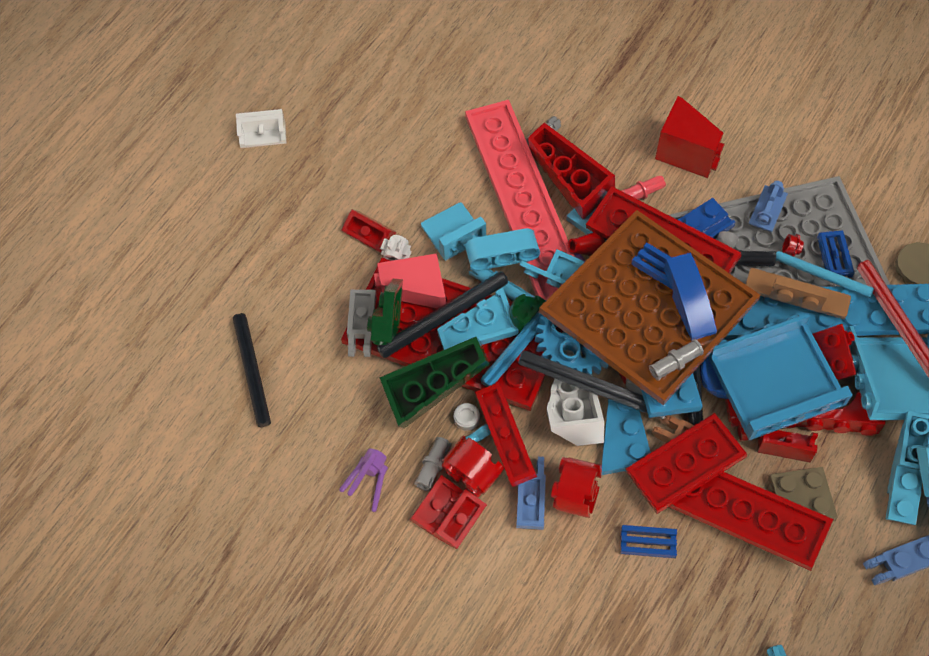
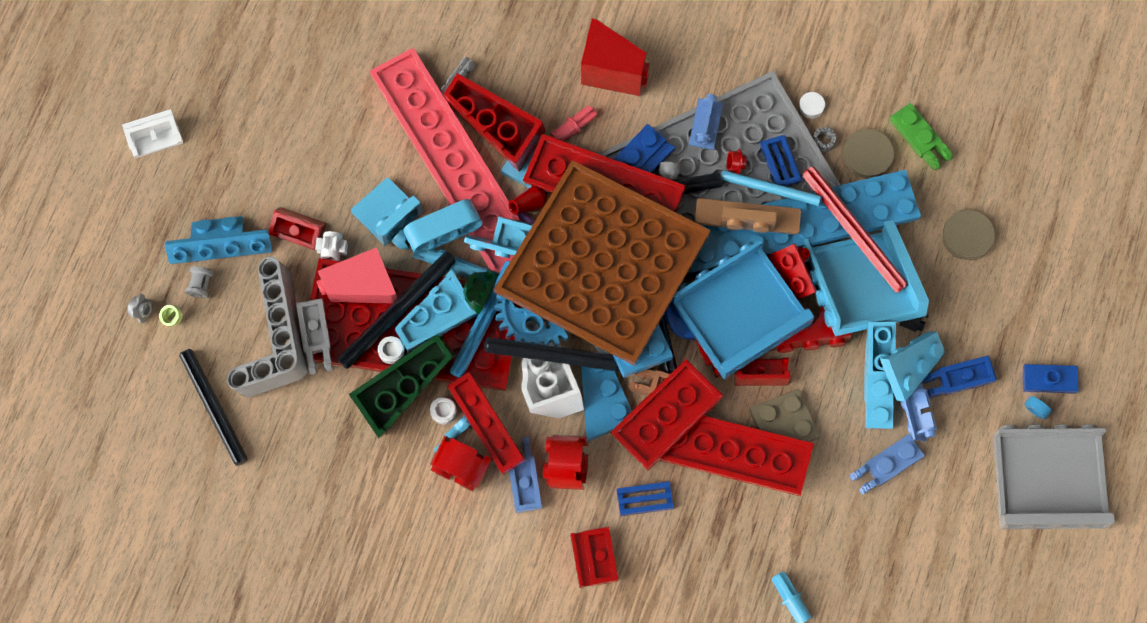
camera: 15 degrees left, 10 degrees up
medium lavender plant [340,448,388,512] -> none
dark green plate [367,278,403,345] -> none
red slope [409,475,487,549] -> none
light grey pin [414,437,451,491] -> none
blue tile [631,242,672,289] -> none
light grey pin [649,339,704,381] -> none
blue slope [664,253,717,341] -> none
none -> light grey plate [128,294,152,323]
none -> yellowish green hinge [159,305,183,326]
none -> dark azure bracket [165,216,272,264]
none -> light grey bush [185,266,214,299]
none -> light grey beam [227,257,308,397]
none -> white tile [378,336,405,364]
none -> medium azure hinge [391,228,409,250]
none -> red plate [570,527,618,588]
none -> white tile [799,92,825,119]
none -> light grey bush [813,127,837,152]

